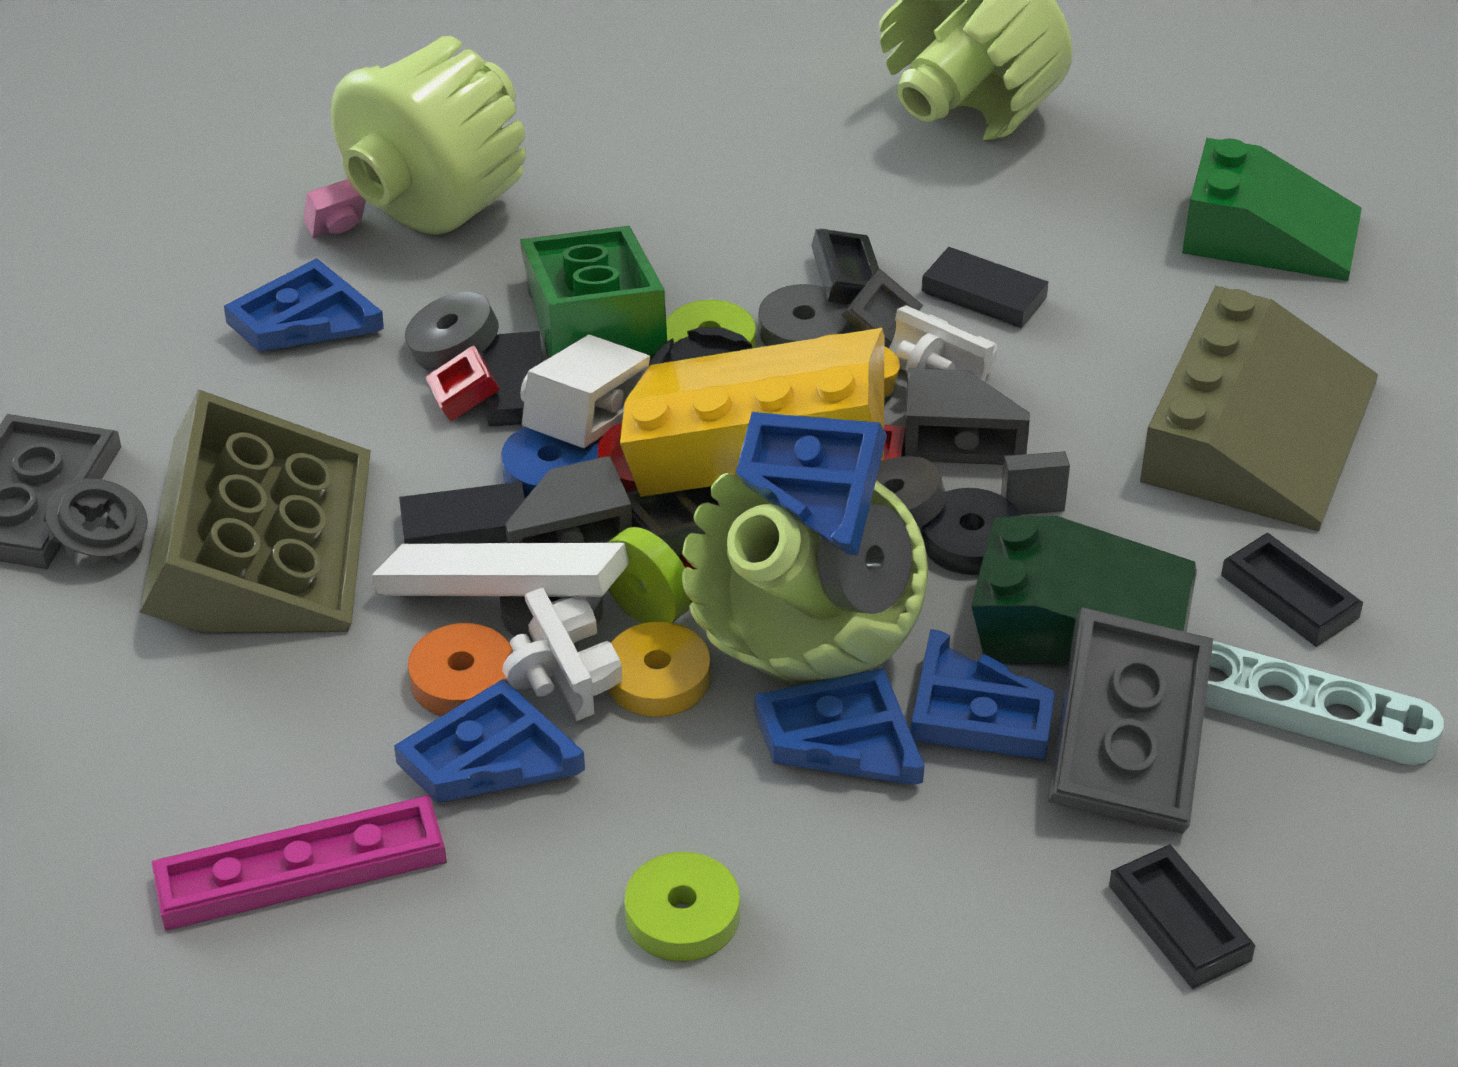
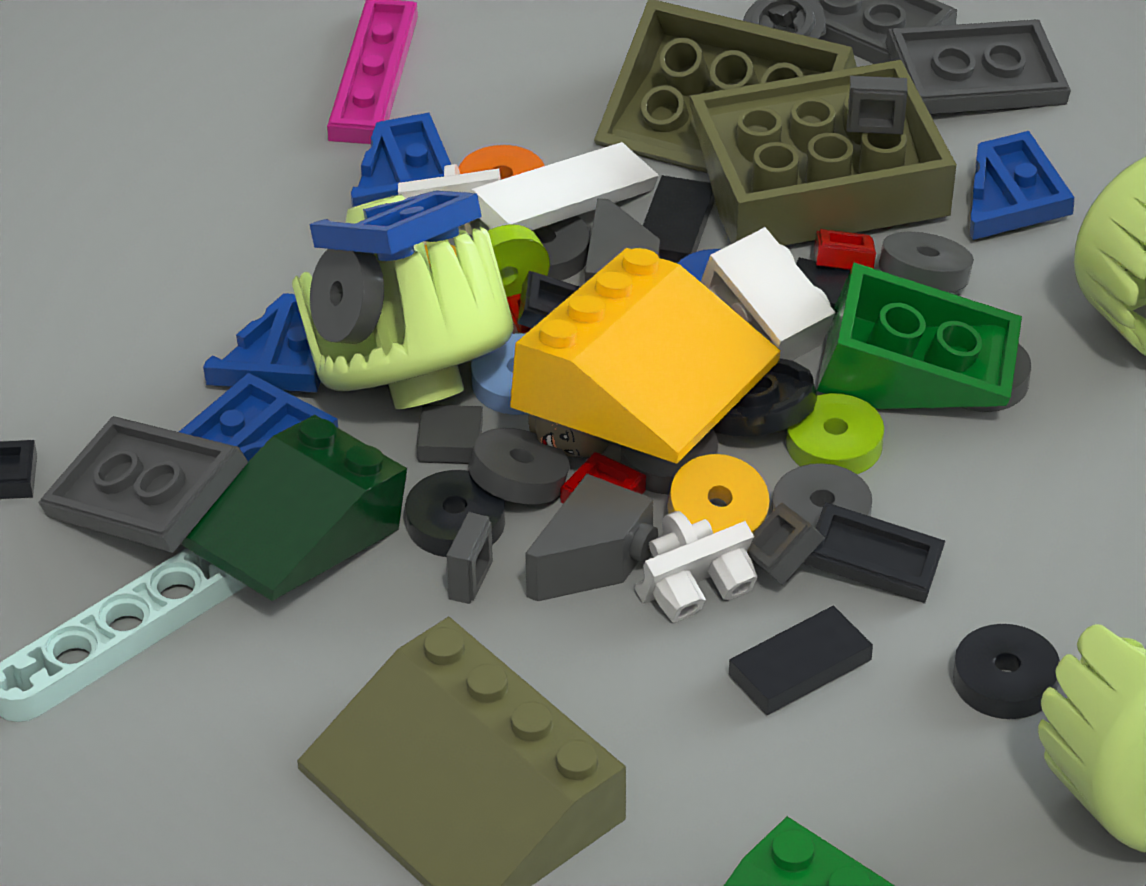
camera: 115 degrees right, 0 degrees up
lime piece [624,852,740,961] -> none
black tile [1221,532,1363,647] -> none
none -> olive slope [690,60,957,245]
none -> dark grey tile [847,76,908,135]
none -> dark grey tile [885,19,1071,114]
none -> black piece [953,624,1060,719]

